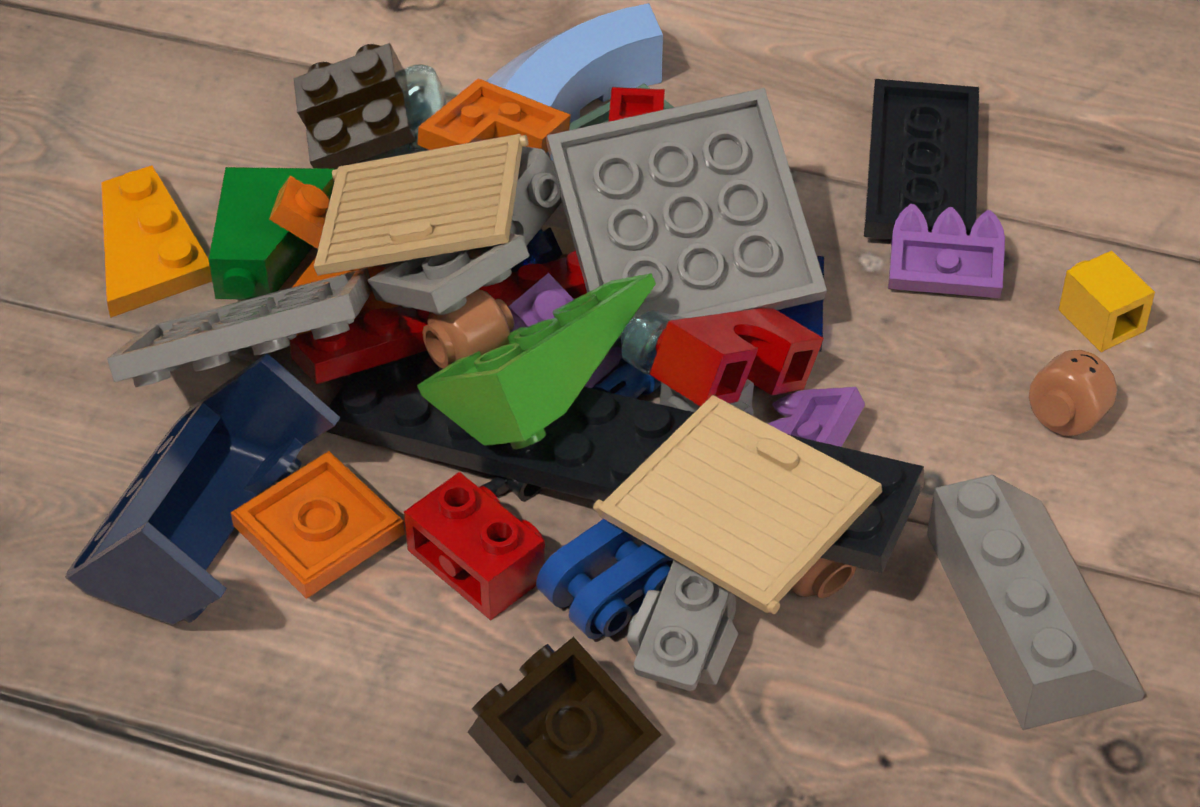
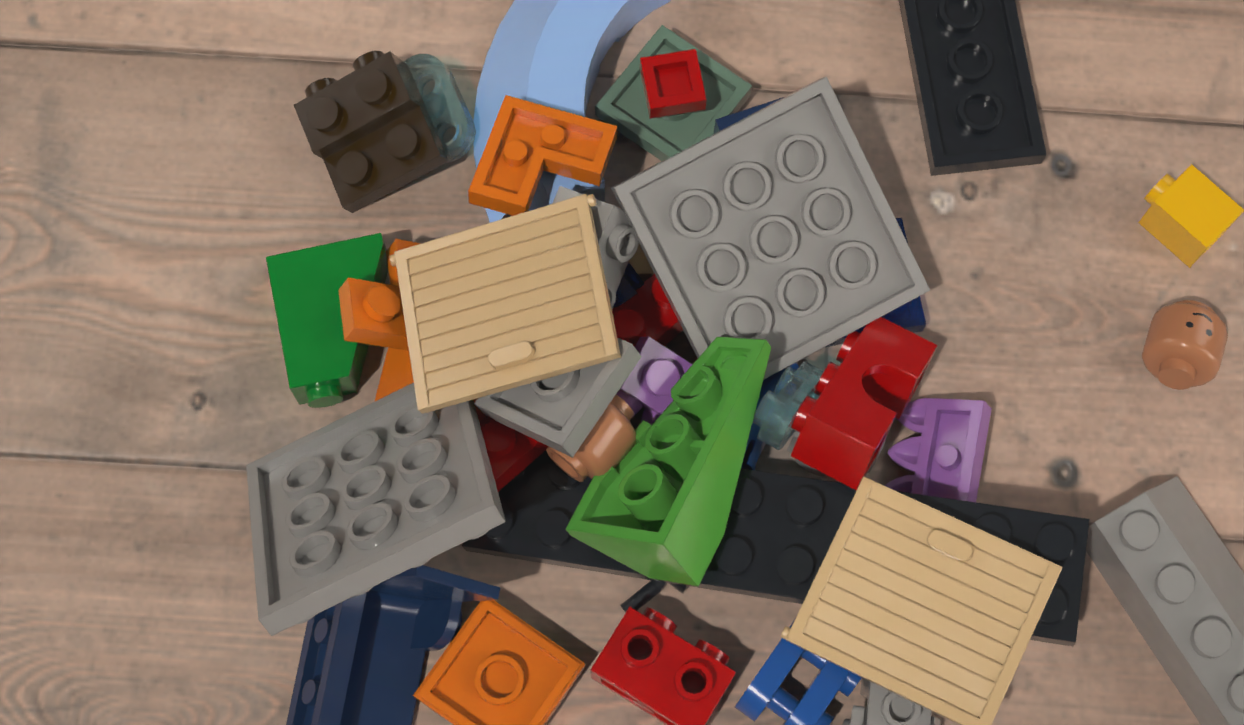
camera: 15 degrees left, 25 degrees up
light orange wing [101,165,212,318] -> none
medium lavender plate [888,204,1005,298] -> none

